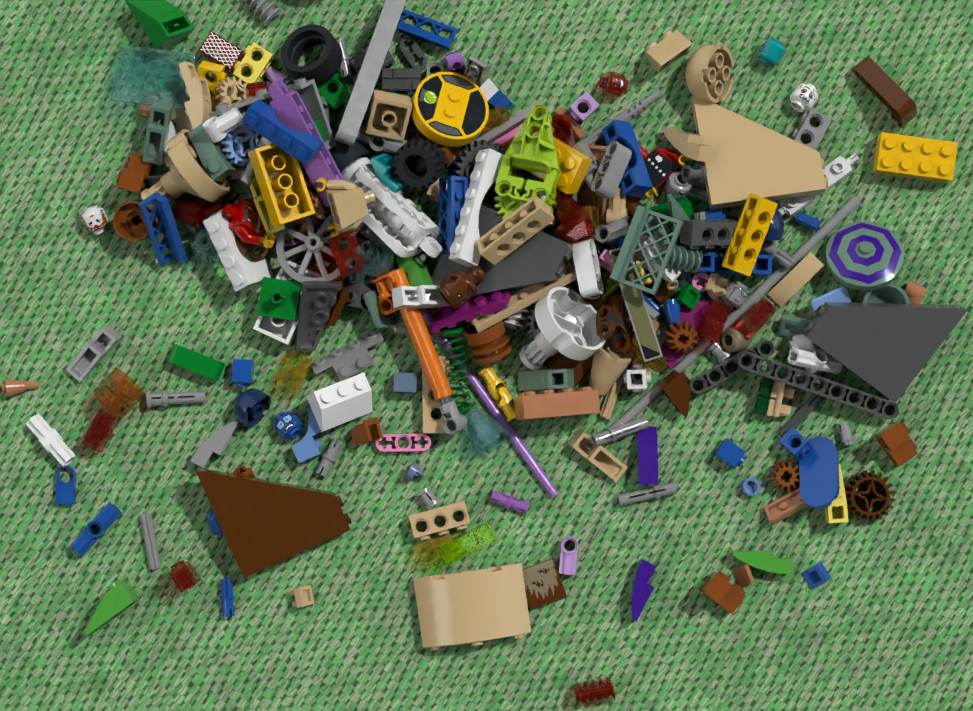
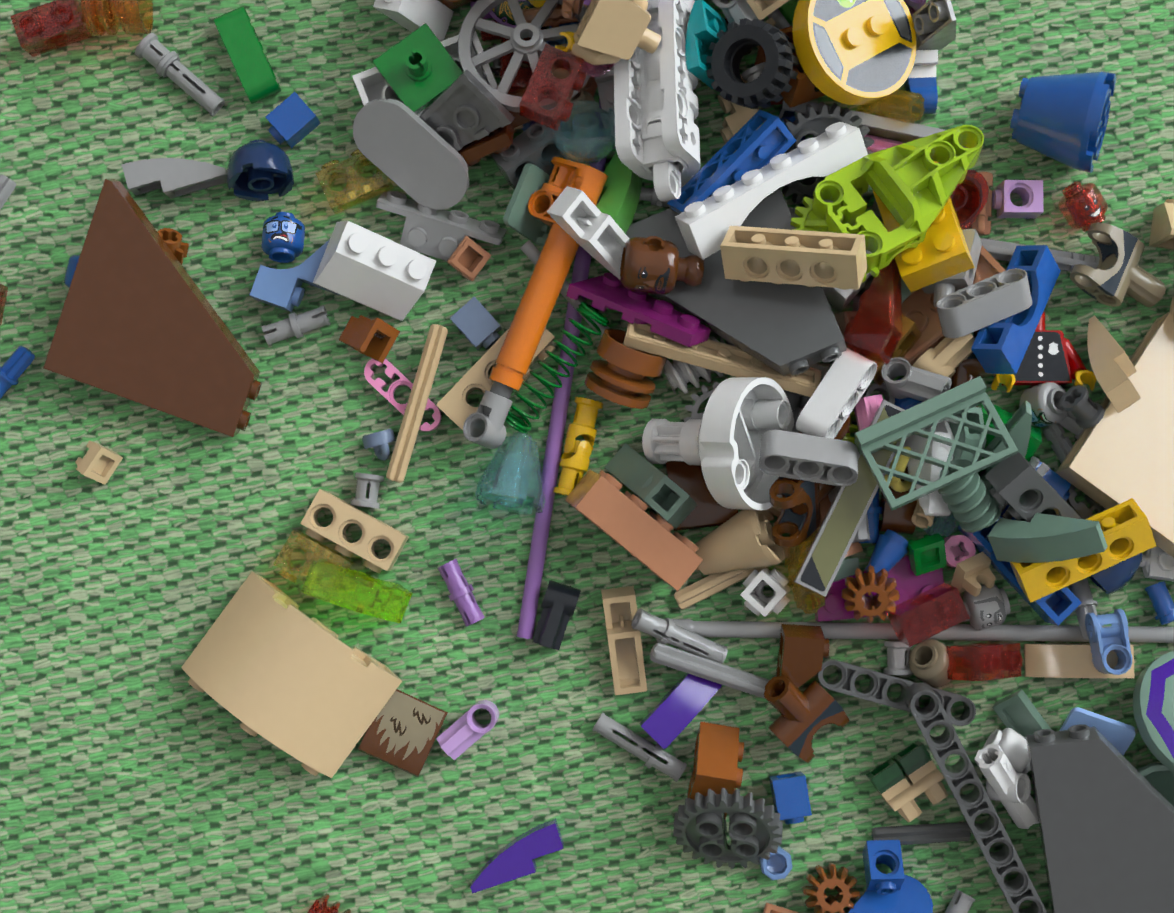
camera: 35 degrees right, 0 degrees up
none -> light grey tile [353,98,469,210]
none -> tan axle [386,324,448,483]
none -> nougat slope [447,235,492,282]
none -> black piece [533,580,581,650]
none -> light grey axle [650,643,769,699]
none -> dark grey gear [673,788,783,869]
none -> dark orange brick [687,722,744,819]
none -> light grey beam [759,430,858,486]
none -> reddish brown connector [764,675,850,763]
none -> sand green slope [988,513,1108,563]
none -> blue cone [1010,72,1116,173]
none -> dark tan connector [1070,222,1166,308]
none -> medium blue piece [1085,609,1133,675]

